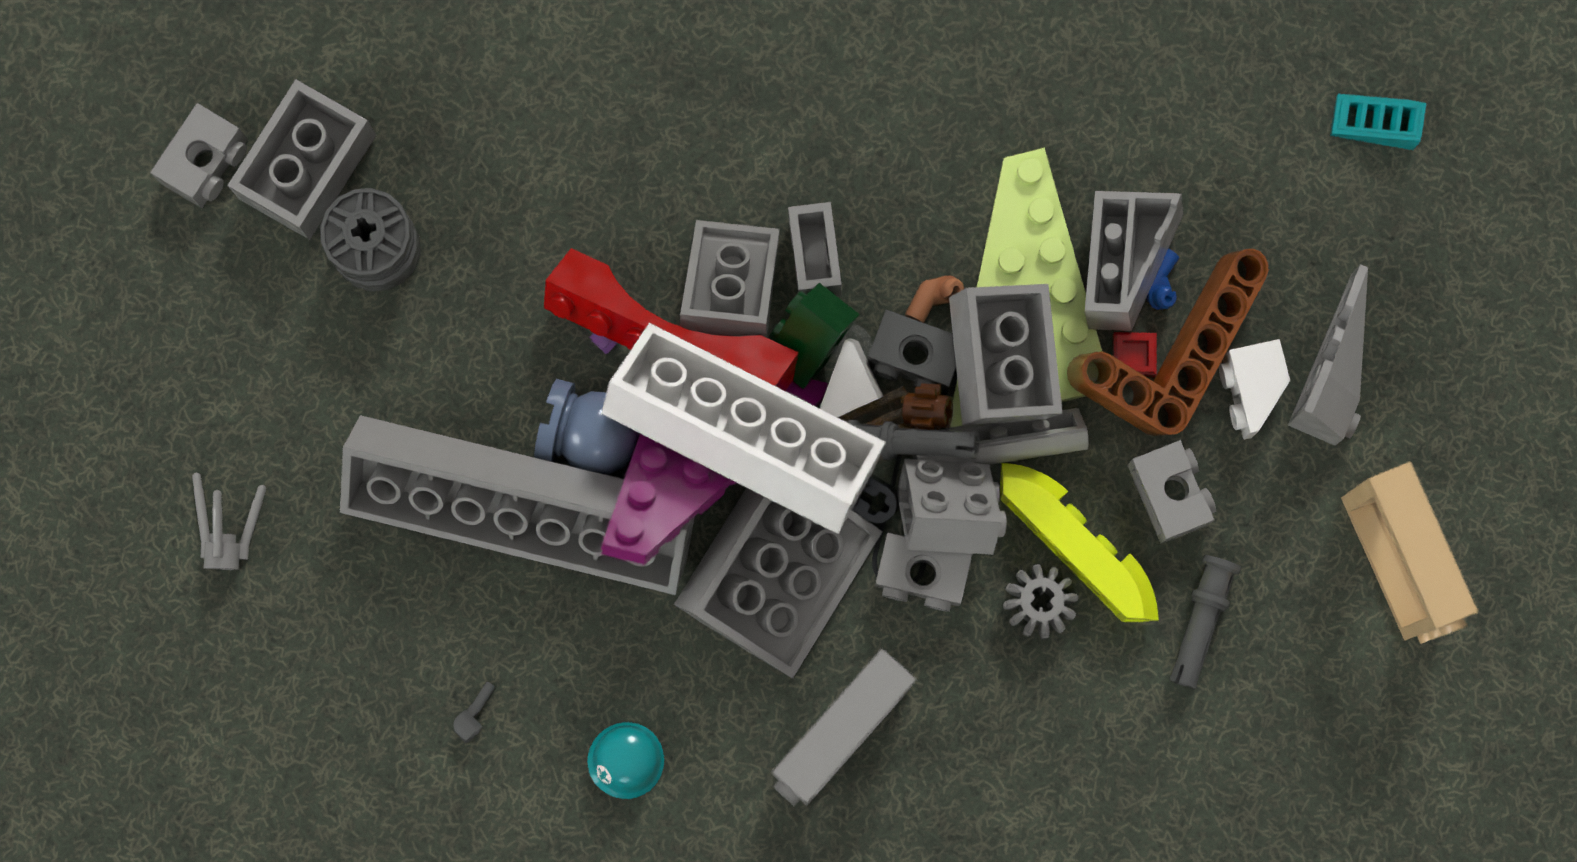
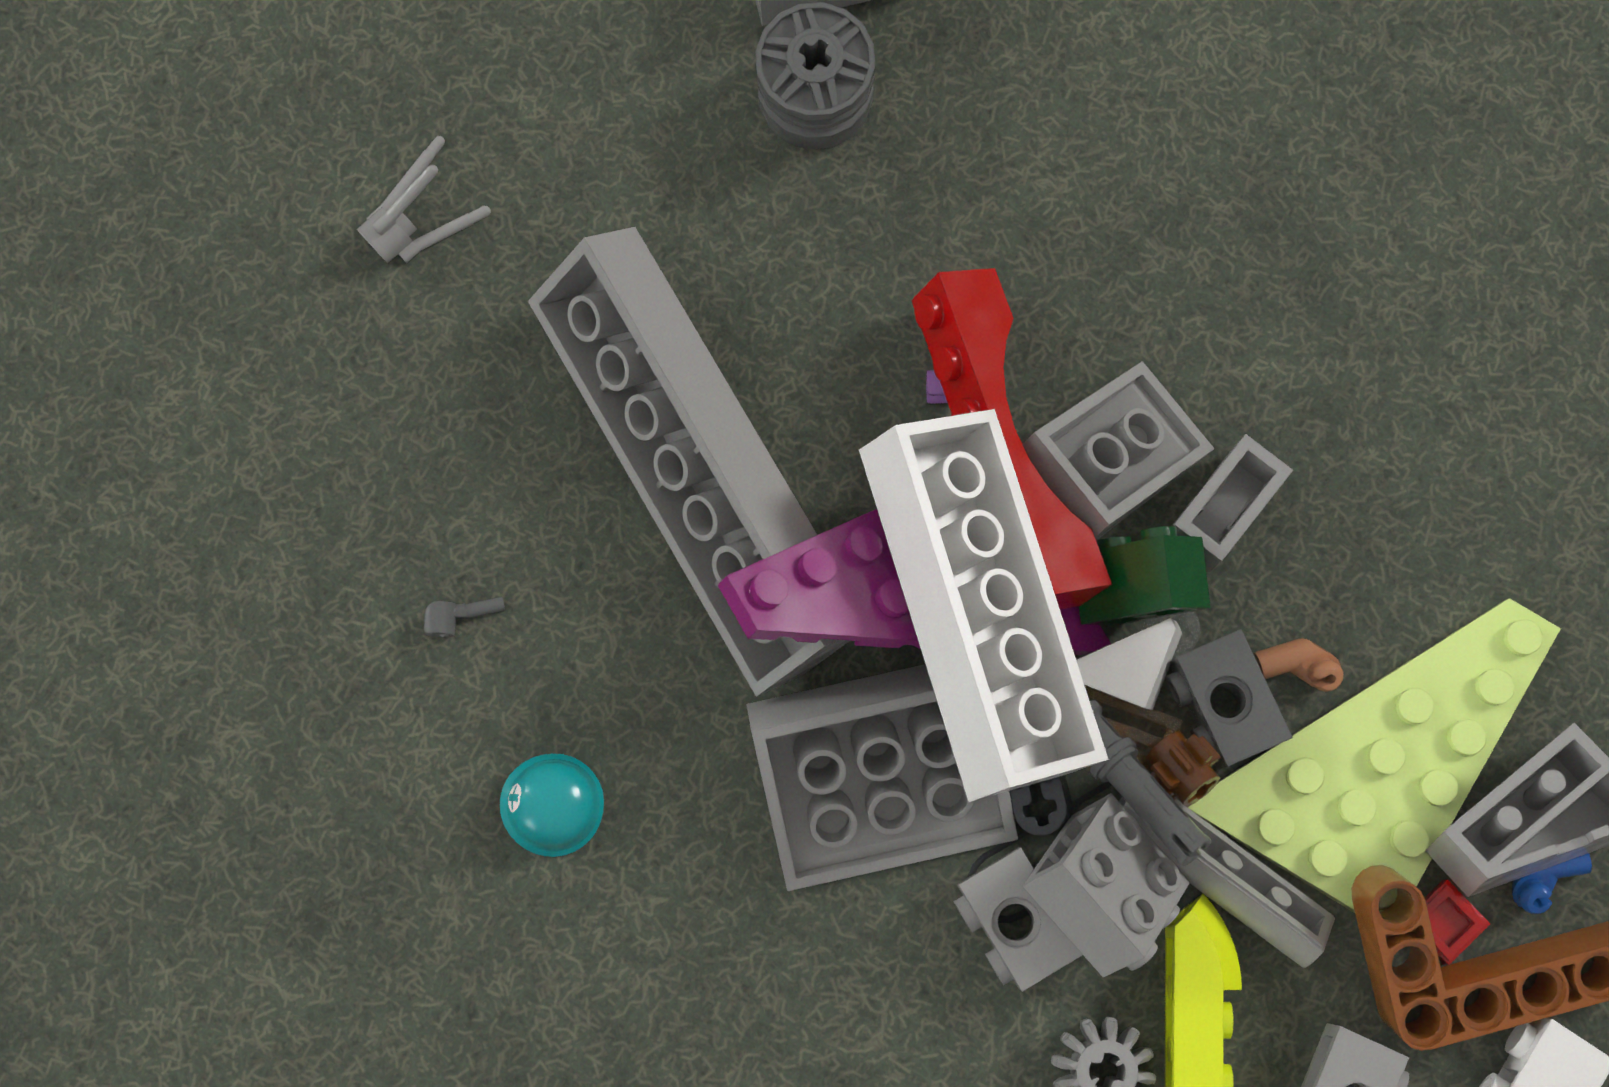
camera: 45 degrees right, 0 degrees up
sand blue tile [534,379,640,475] -> none
light grey window [772,649,916,806] -> none
light grey brick [949,284,1062,426] -> none

